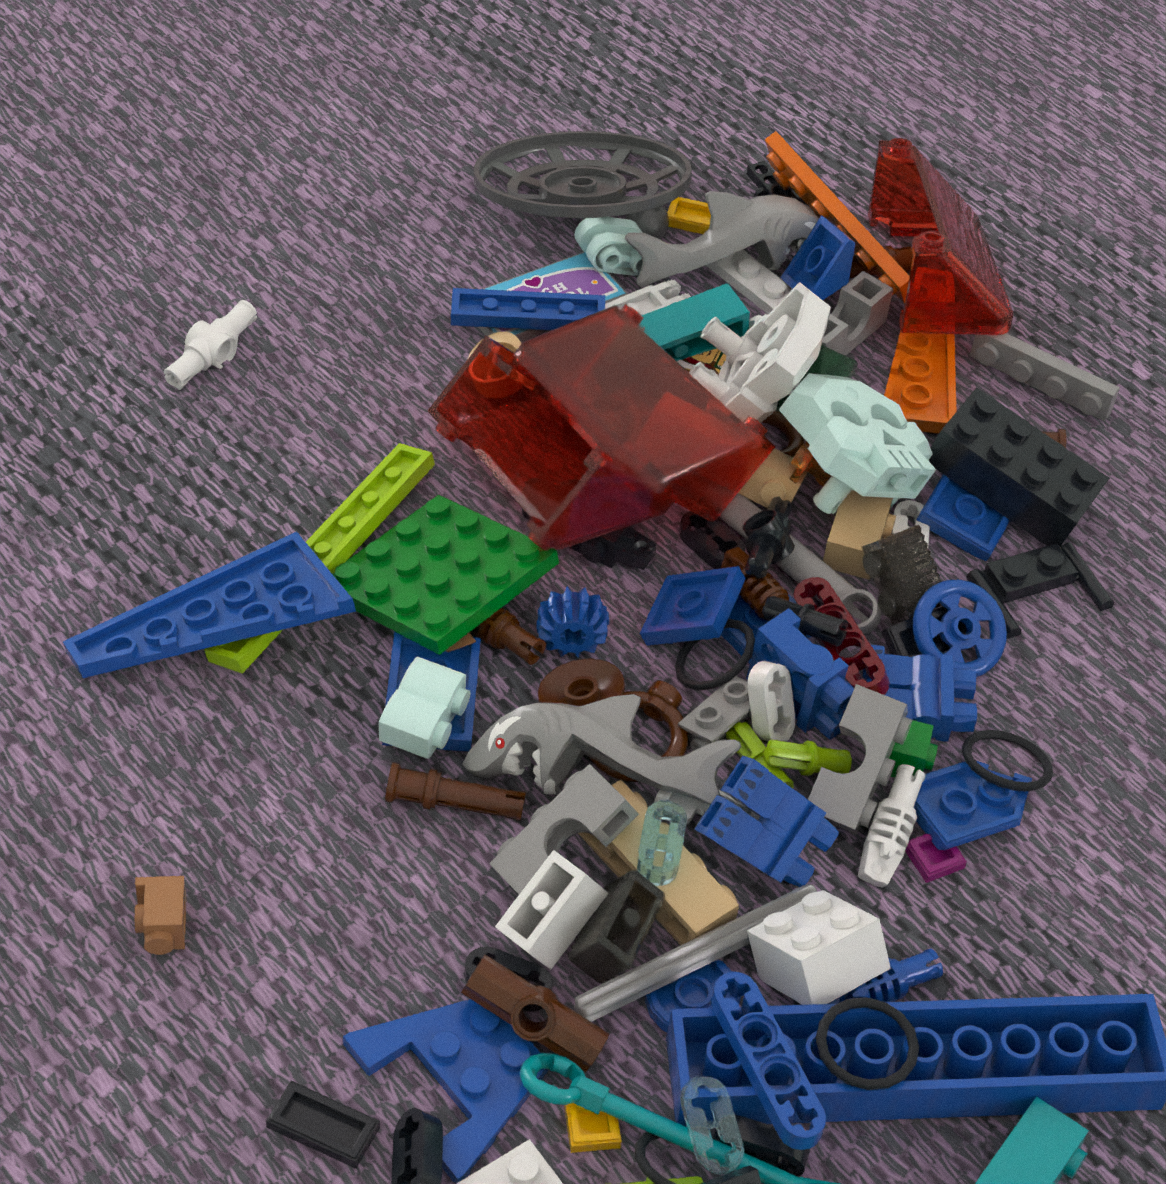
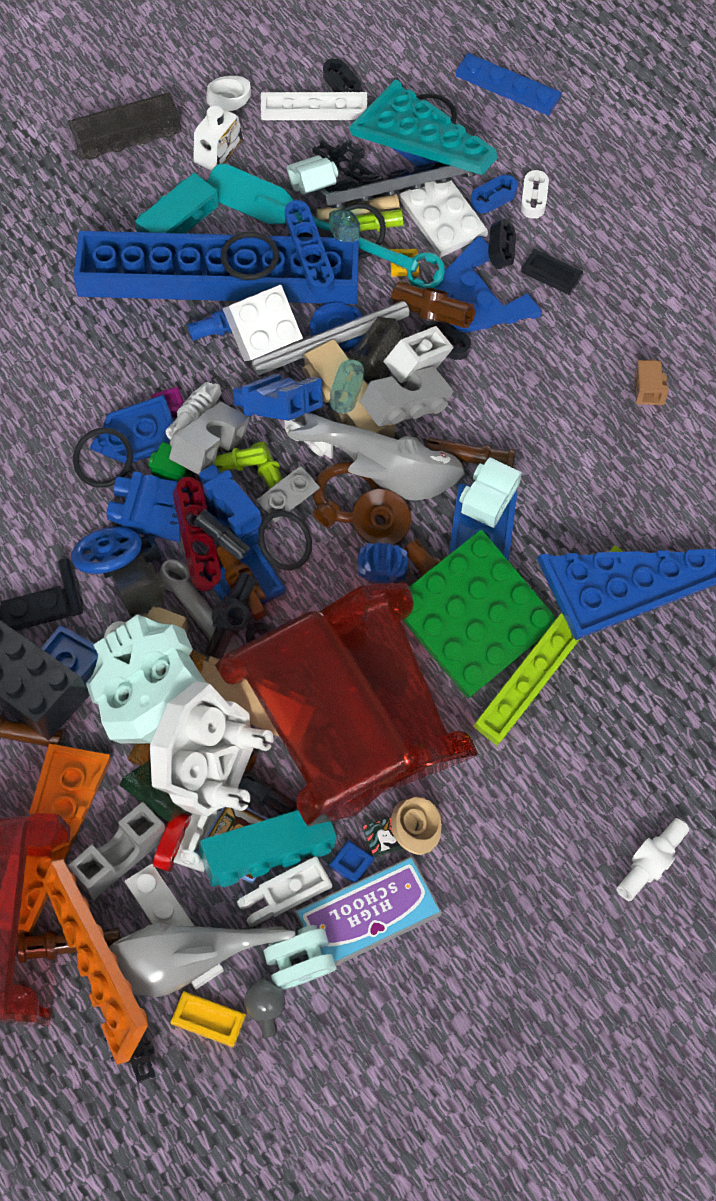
camera: 170 degrees left, 15 degrees up
blue plate [451,288,605,332] -> none
dark grey dish [474,131,692,218] -> none
blue plate [639,566,746,646] -> none
white beam [748,661,795,742] -> none
blue slope [780,215,855,300] -> none

